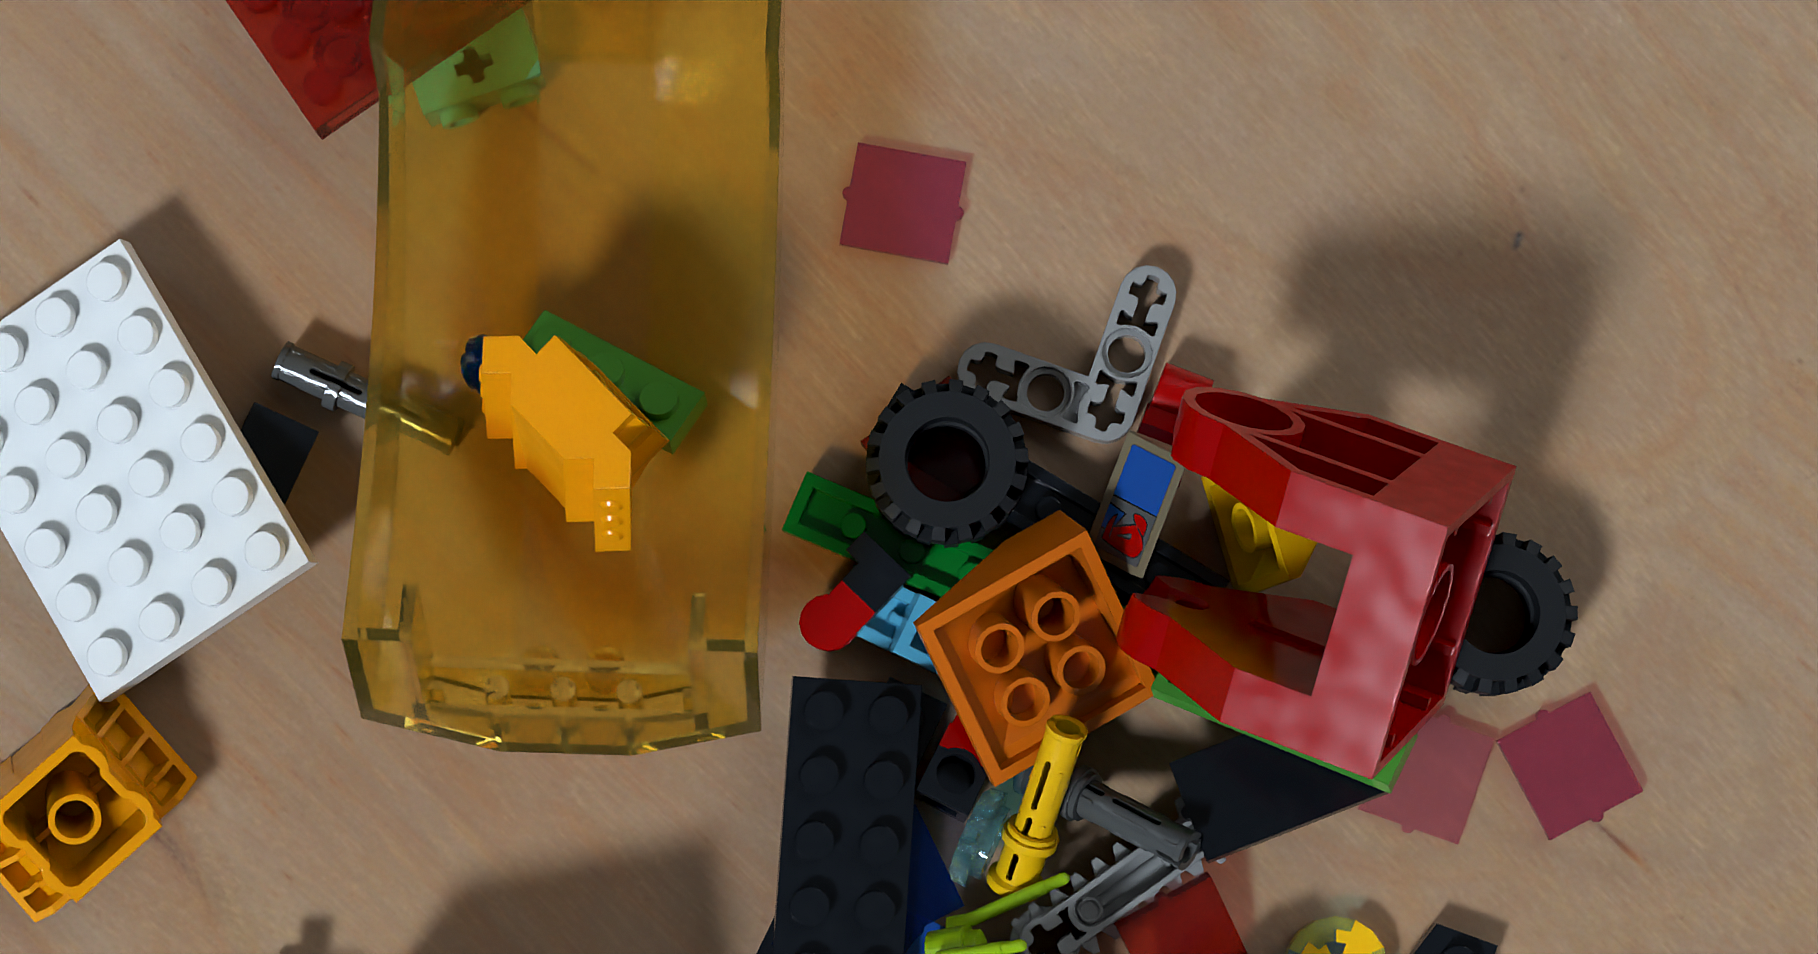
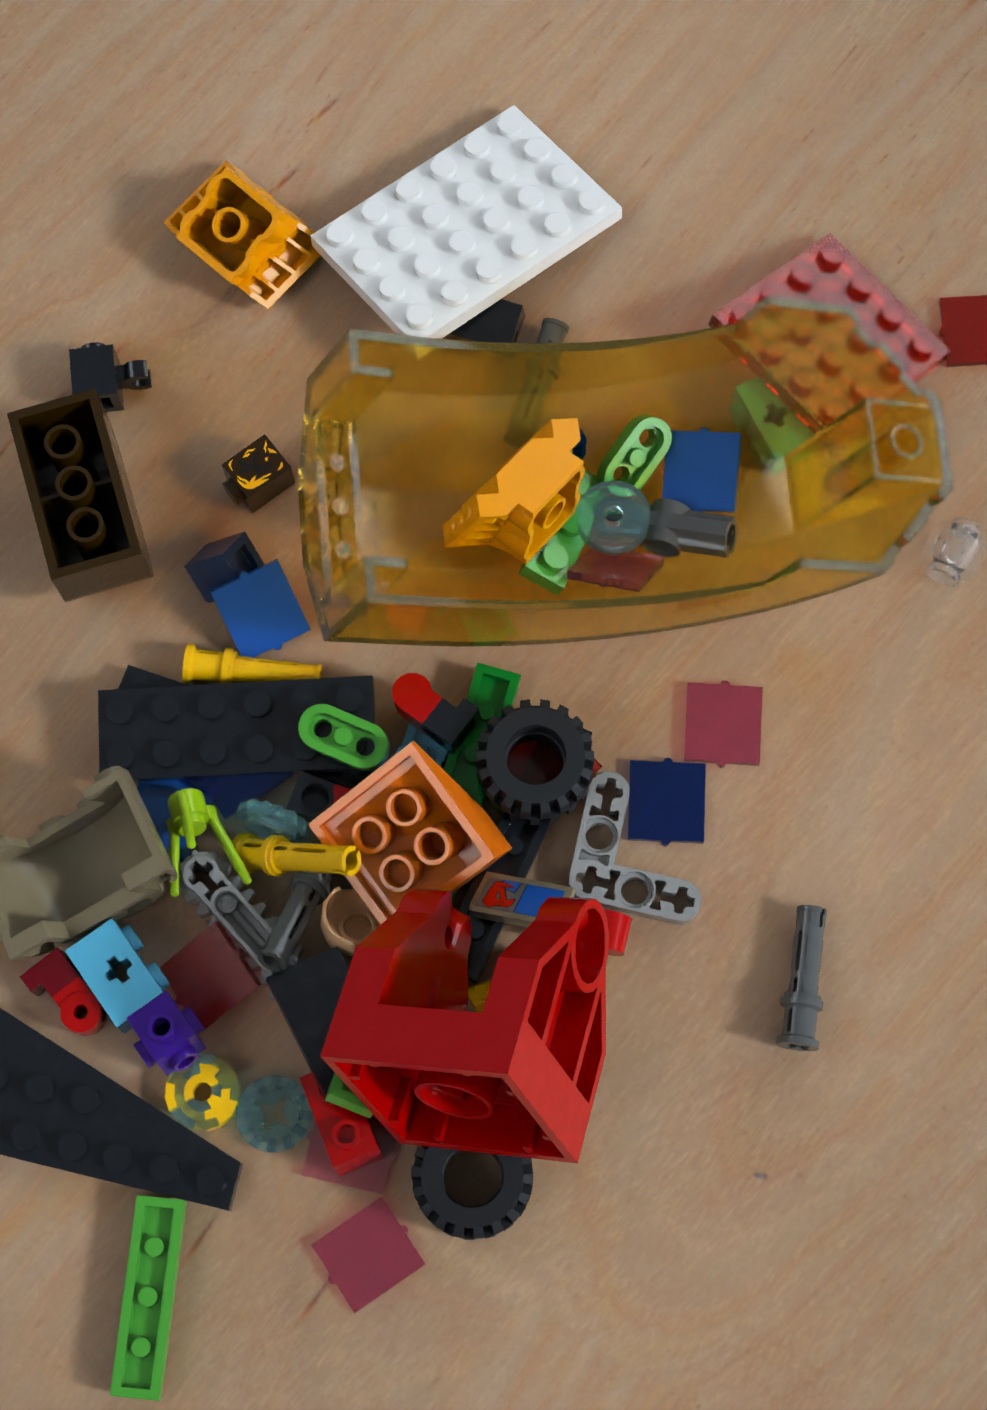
camera: 85 degrees right, 10 degrees down
none -> yellow pin [182,643,323,684]
none -> dark blue panel [184,531,265,603]
none -> blue piece [210,559,311,658]
none -> dark brown brick [222,434,295,513]
none -> clear light blue gear [236,1075,313,1153]
none -> bright green plate [298,704,390,771]
none -> red brick [299,1072,384,1176]
none -> light nougat hair [320,886,380,956]
none -> piece [567,545,664,592]
none -> clear light blue piece [577,481,650,555]
none -> dark grey piece [596,498,738,558]
none -> bright green plate [597,414,672,499]
none -> clear blue piece [628,758,706,847]
none -> blue piece [662,427,742,513]
none -> dark grey pin [776,905,827,1051]

